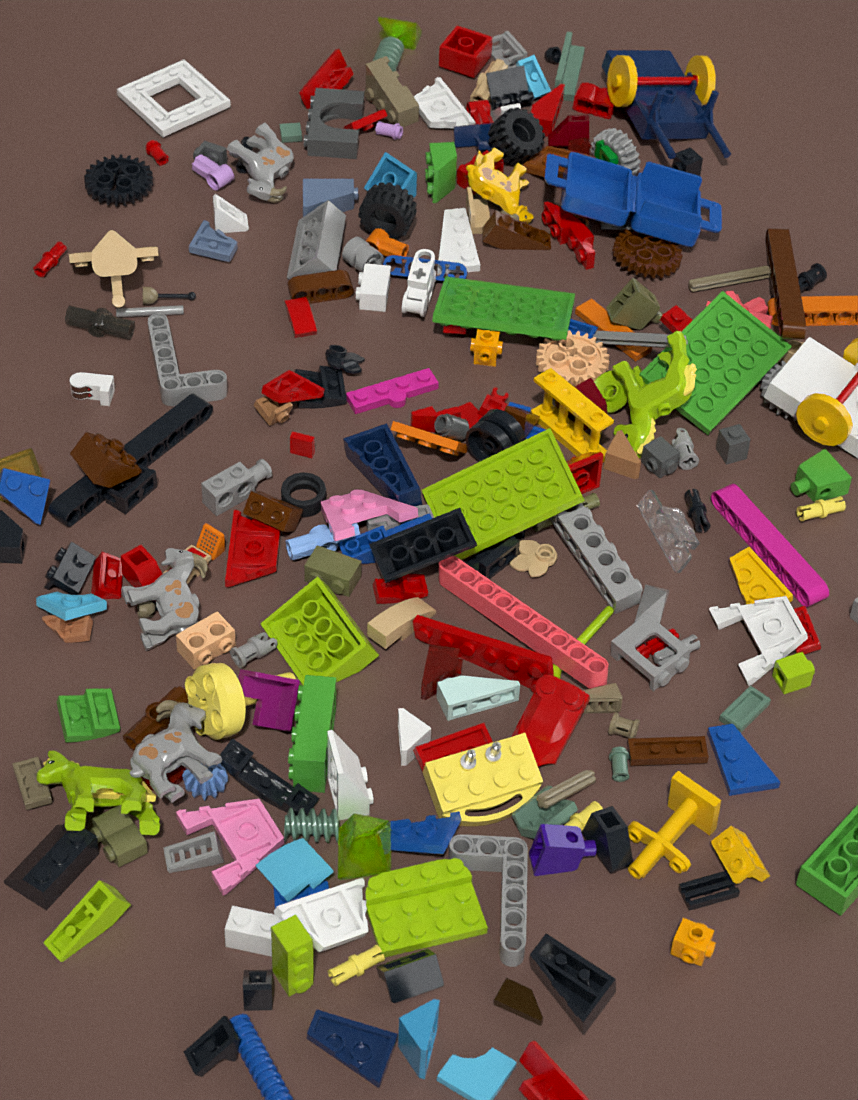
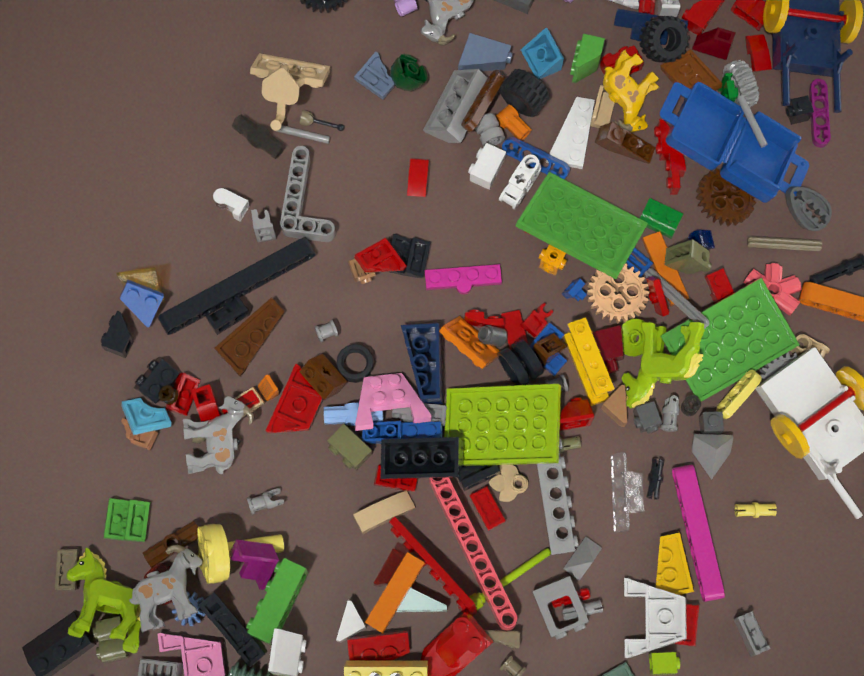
camera: 20 degrees right, 25 degrees up
red axle [33,241,67,277] -> none
reddish brown slope [70,432,142,488] -> none
light nougat brick [176,611,236,670] -> none
light grey brick [201,462,255,516] -> none
white slope [213,194,249,233] -> none
lime slope [260,576,379,685] -> none
reddish brown beam [287,270,354,304] -> none
red tile [290,431,315,459] -> none
black plate [325,345,365,374] -> none
clear red tile [568,137,591,156] -> none
reddish brown beam [765,228,806,340] -> none
bright green torso [791,449,852,502] -> none
none -> dark brown bush [159,385,178,405]
none -> reddish brown wing [214,297,284,377]
none -> light grey hinge [251,209,276,242]
none -> orange tile [365,552,425,633]
none -> dark green cylinder [390,54,427,91]
none -> reddish brown beam [461,70,505,132]
none -> red plate [469,486,506,531]
none -> blue tile [561,279,587,301]
none -> green plate [639,198,683,239]
none -> red plate [646,276,669,316]
none -> clear smoke bush [681,395,701,416]
none -> light grey slope [691,434,733,480]
none -> light yellow beam [716,370,762,419]
none -> light grey bar [737,95,768,148]
none -> red slope [745,34,772,72]
none -> dark grey piece [786,186,832,231]
none -> magenta beam [809,79,831,148]

